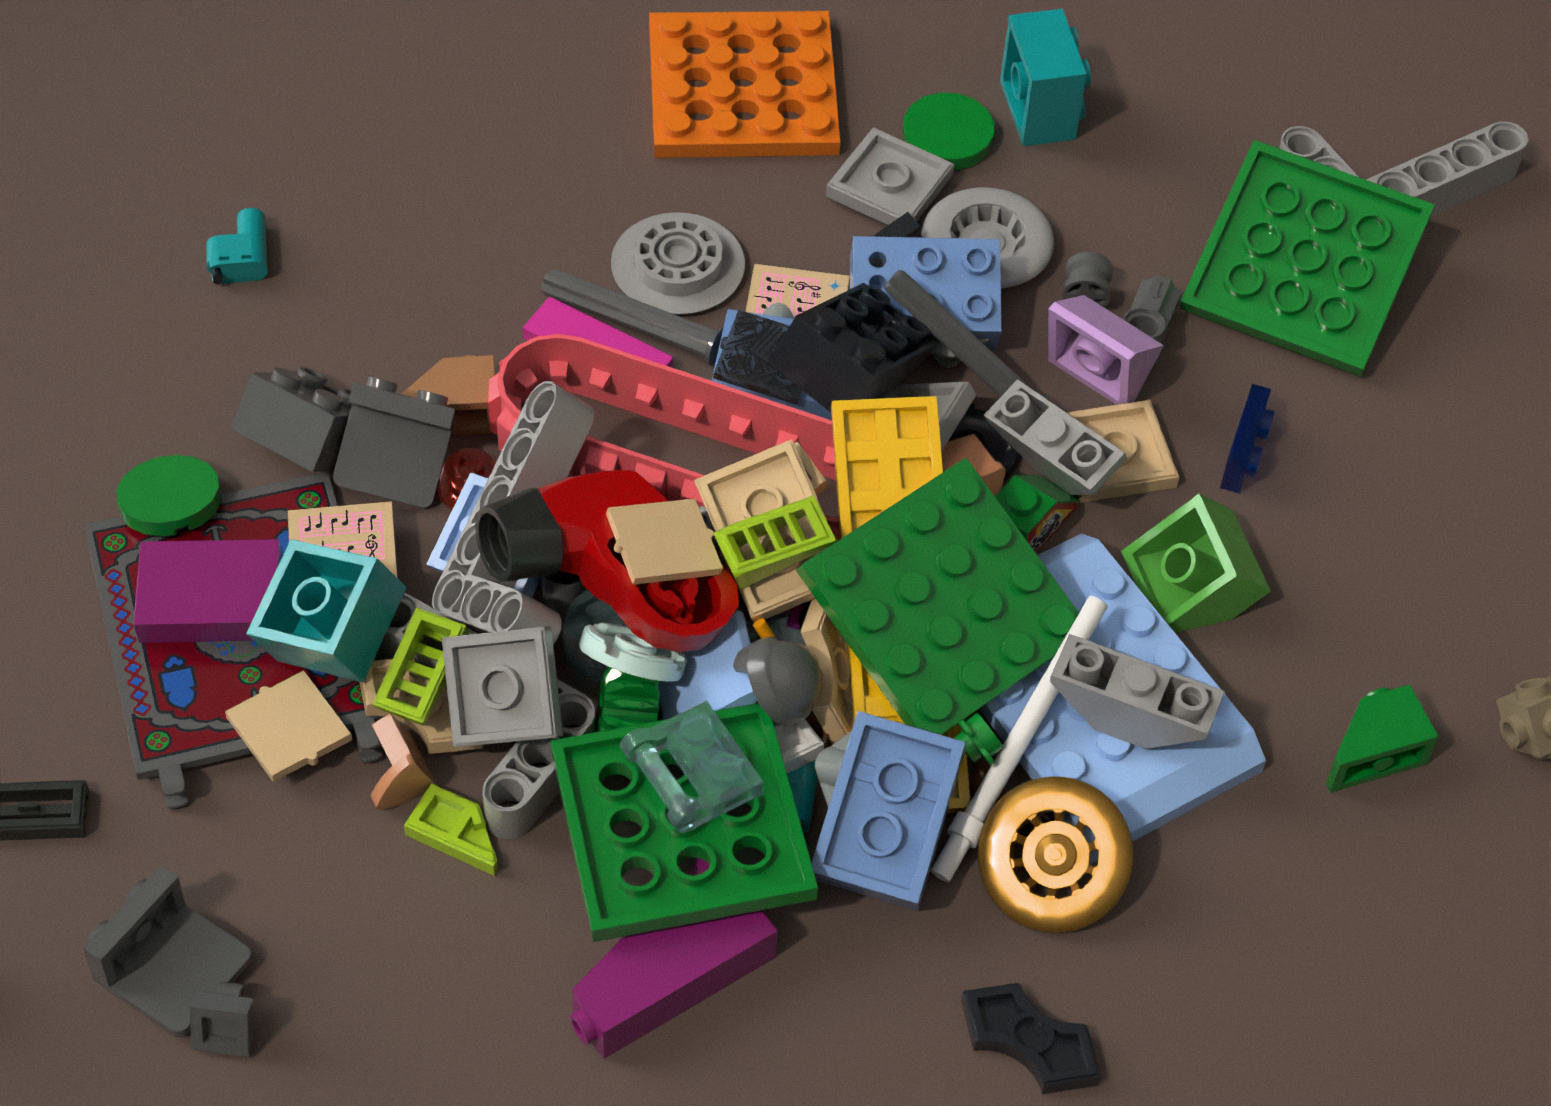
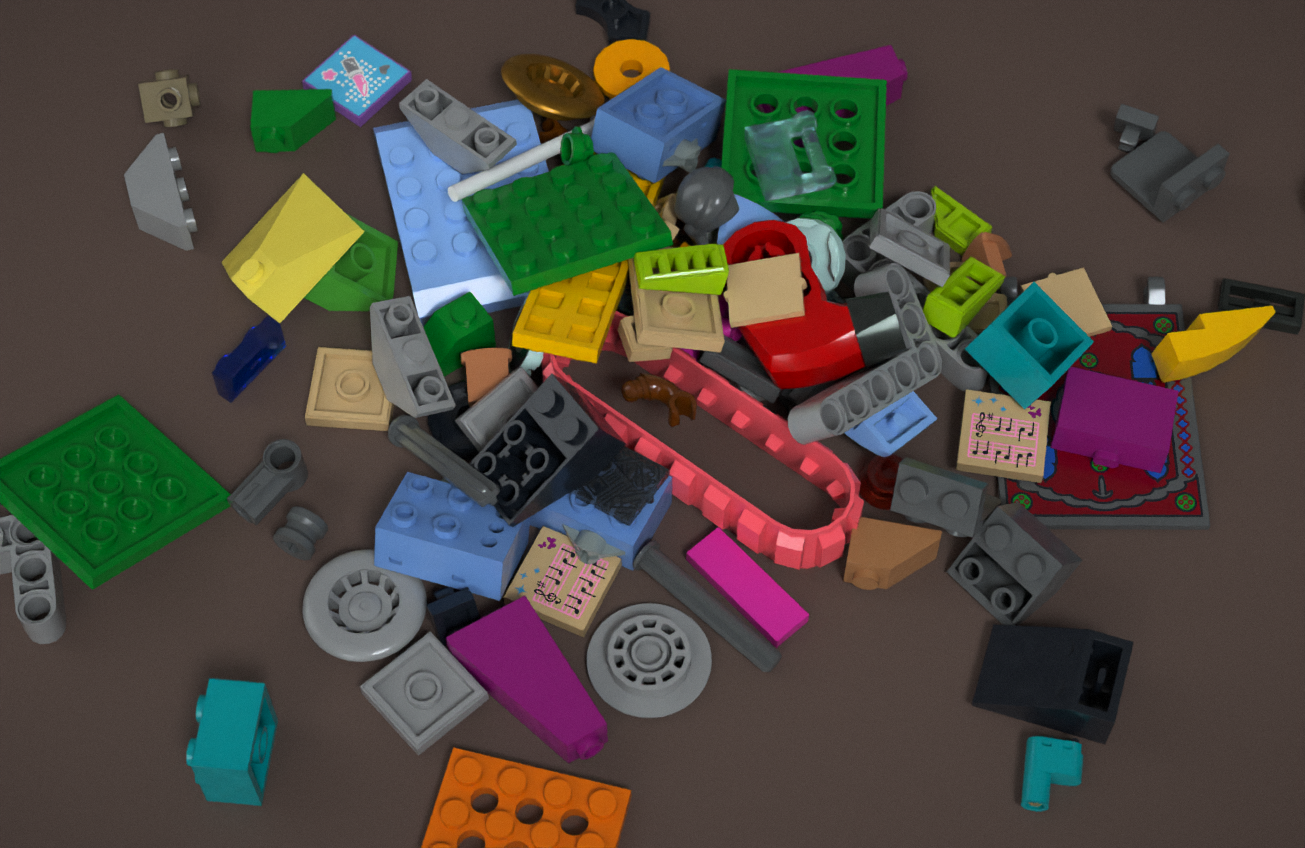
camera: 160 degrees left, 5 degrees up
green tile [116,455,222,537] -> none
green tile [902,92,994,171] -> none
lavender slope [1048,295,1164,405] -> none
none -> light grey slope [124,133,198,251]
none -> light yellow slope [221,173,365,323]
none -> tile [302,34,412,127]
none -> magenta slope [446,595,608,764]
none -> light orange tile [593,39,670,101]
none -> reddish brown piece [621,373,697,427]
none -> black slope [971,624,1134,744]
none -> yellow slope [1151,306,1276,383]

